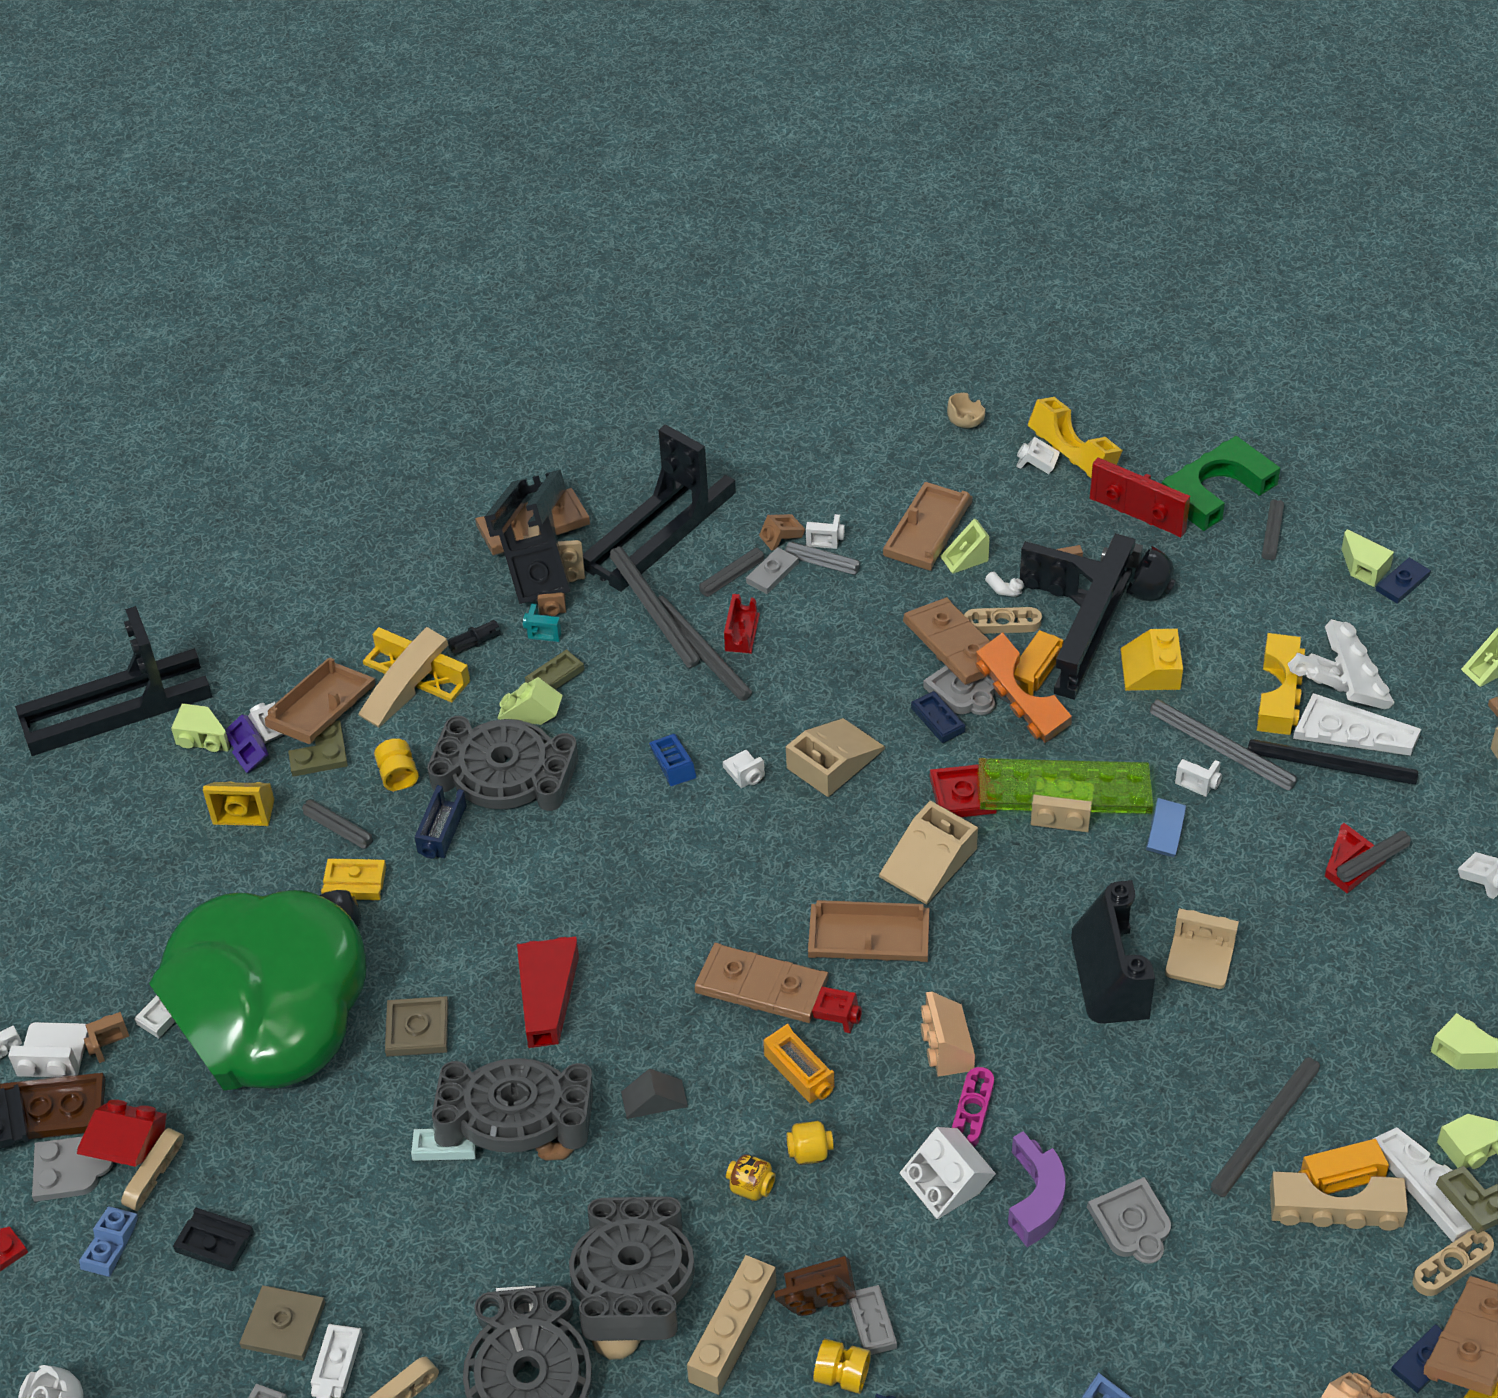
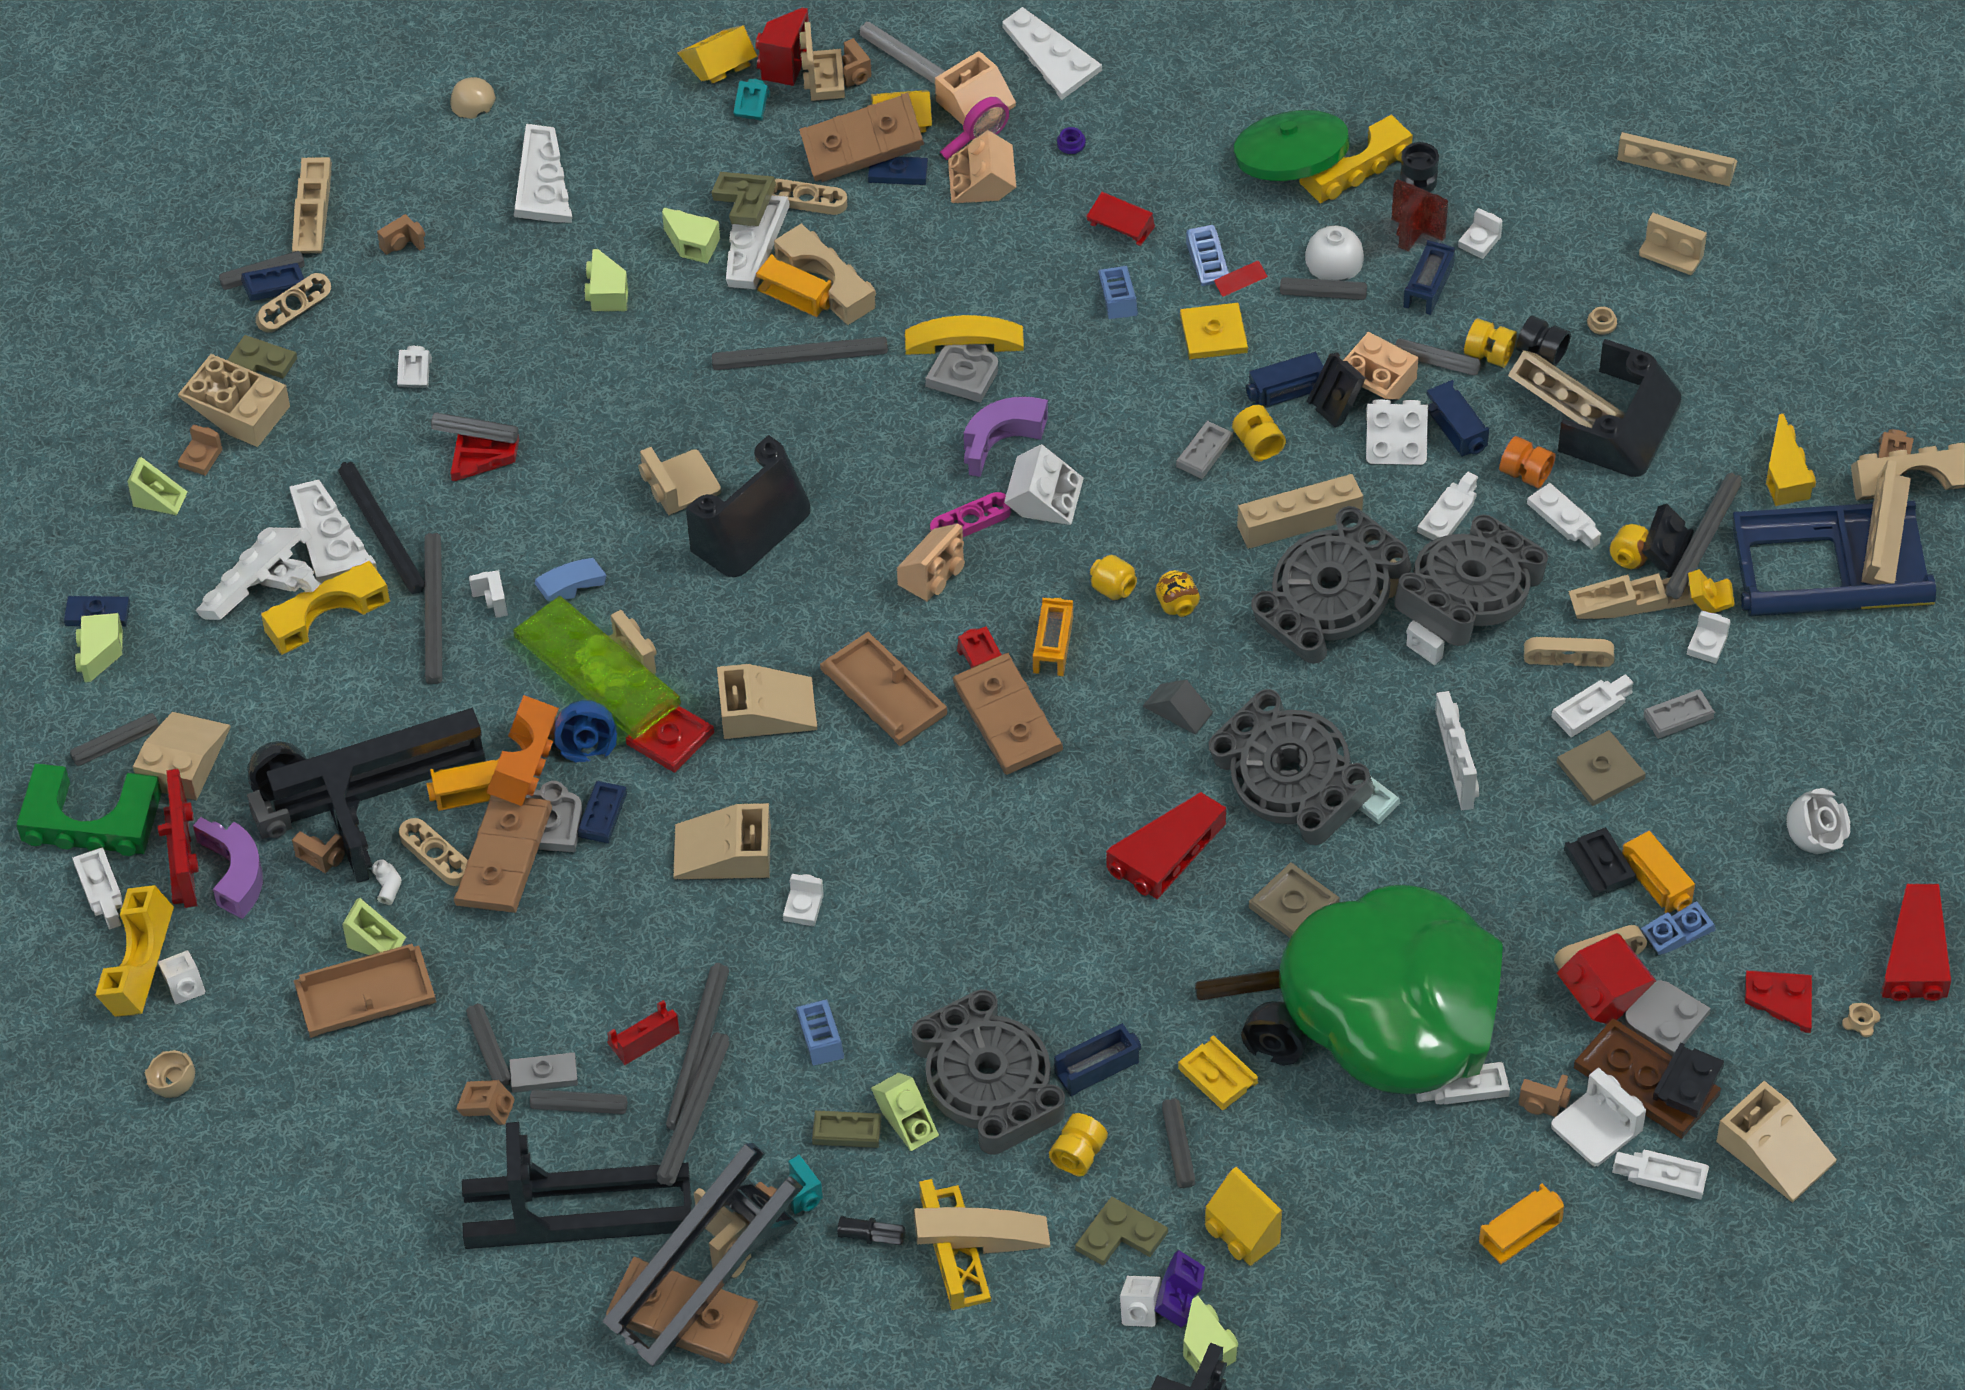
camera: 135 degrees left, 5 degrees up
medium nougat container [265,658,375,744] -> none
blue slope [649,734,696,786] -> none
reddish brown bracket [774,1256,857,1316] -> none
white bracket [806,514,845,549] -> none
yellow slope [1121,629,1183,691] -> none
none -> white hinge [72,847,123,929]
none -> tan slope [133,712,231,801]
none -> medium lavender arch [193,817,263,919]
none -> blue cylinder [554,700,617,763]
none -> medium blue slope [796,999,844,1065]
none -> yellow slope [905,315,1024,355]
none -> dark brown axle [1195,969,1280,1000]
none -> white wing [1435,691,1479,810]
none -> light orange window [1479,1184,1564,1264]
none -> light orange window [1622,830,1695,913]

